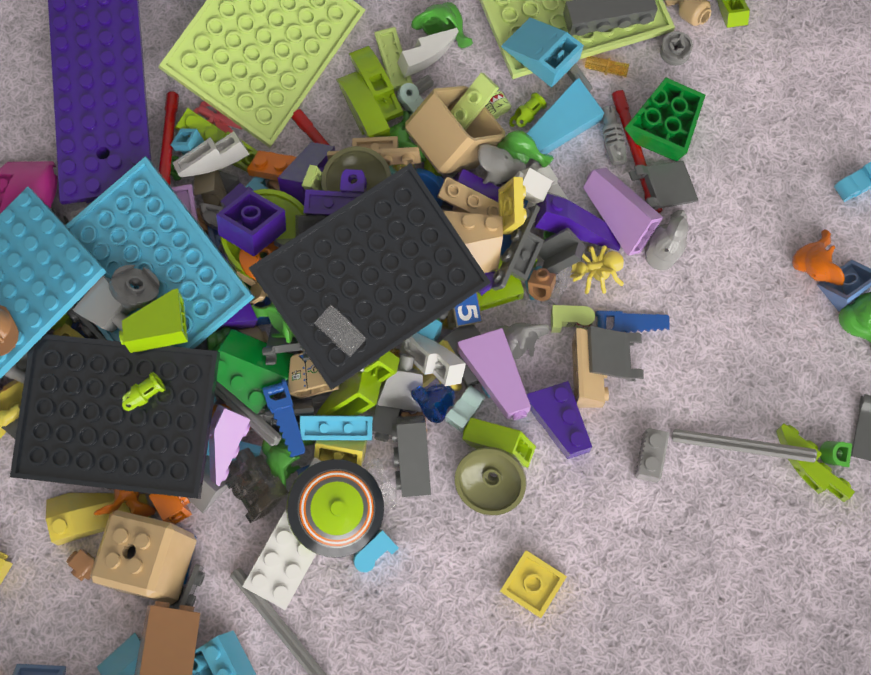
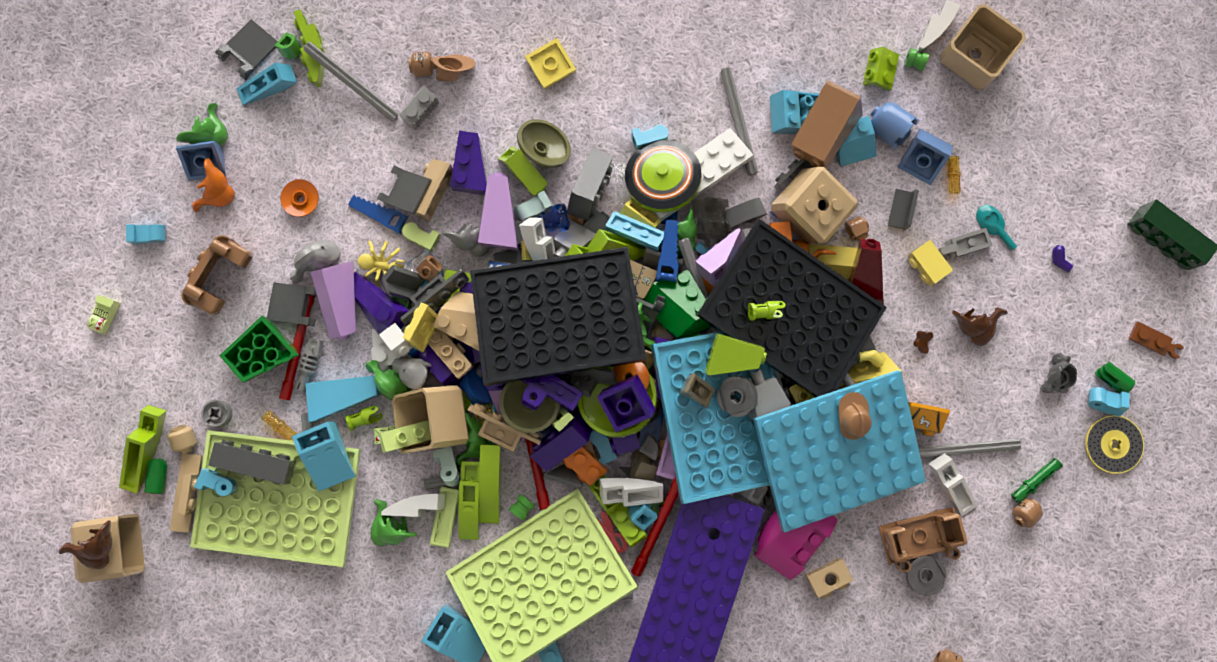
camera: 155 degrees left, 10 degrees up
clear slope [314,305,366,357] -> none
none -> yellowish green leg [87,295,121,334]
none -> medium nougat container [181,235,253,315]
none -> medium azure slope [236,62,297,105]
none -> orange dish [280,179,319,217]
none -> medium nougat head [408,51,436,77]
none -> medium nougat piece [432,54,475,81]
none -> bright green wheel [509,494,535,521]
none -> dark grey slope [544,464,583,489]
none -> dark tan slope [679,373,715,408]
none -> dark grey slope [722,197,767,230]
none -> dark red slope [849,239,884,305]
none -> dark grey panel [887,189,919,230]

